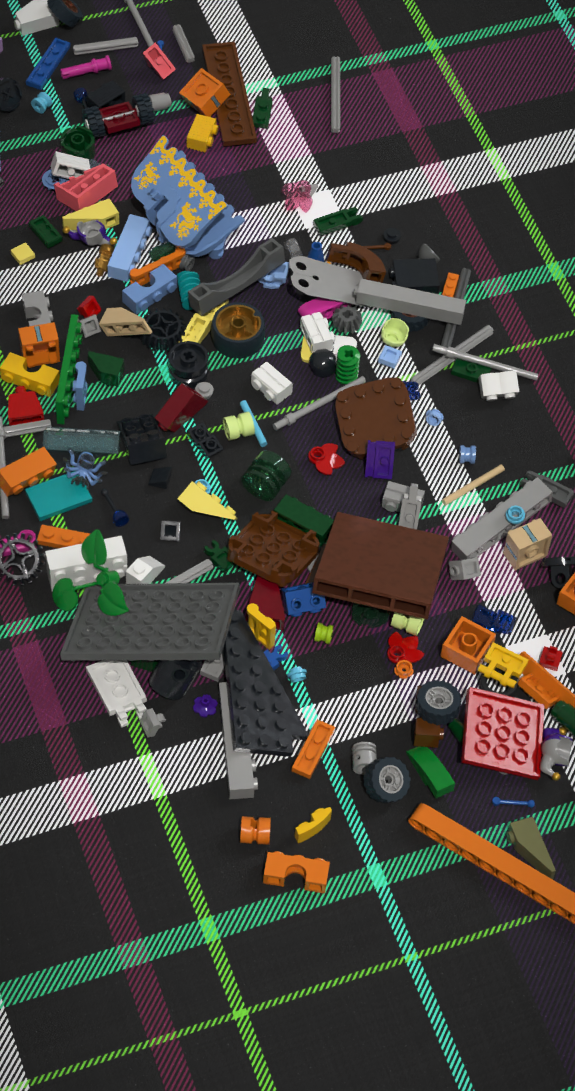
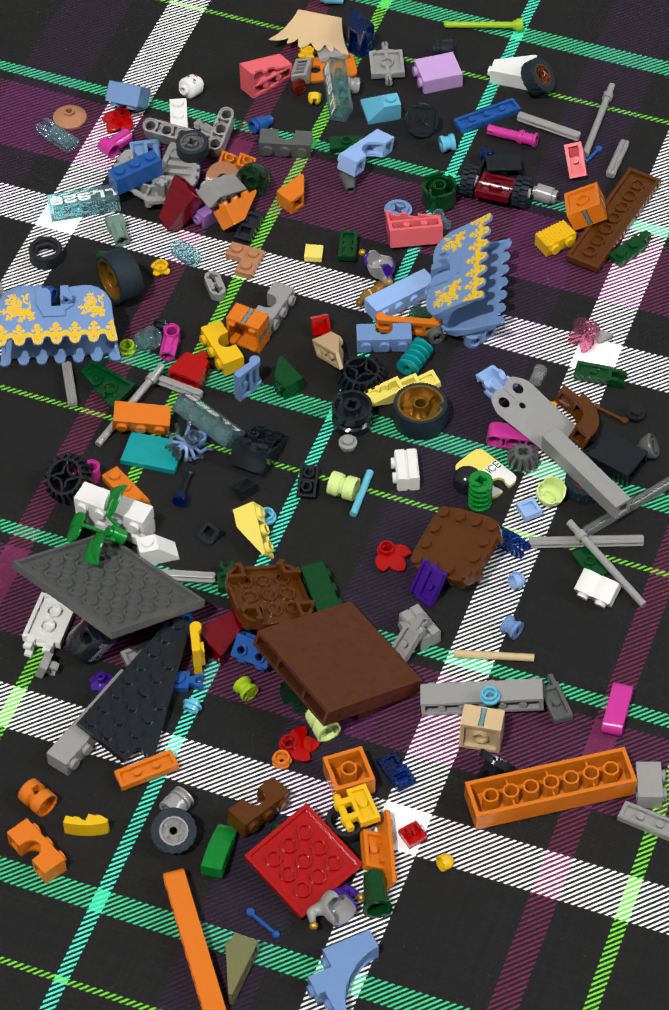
camera: 45 degrees right, 5 degrees down
white brick [51,151,90,179] -> none
green plate [55,314,83,425] -> none
light yellow slope [62,199,119,230] -> none
light grey slope [79,314,101,338] -> none
dark red slope [155,383,209,432] -> none
dark grey arch [188,238,285,316] -> none
clear green wheel [242,450,292,501] -> none
light grey bar [273,376,366,430] -> none
white brick [300,312,335,353] -> none
blue cone [307,242,324,262] -> none
black wheel [416,680,462,725] -> none
orange piece [442,273,459,298] -> none
light grey bracket [449,557,481,580] -> none

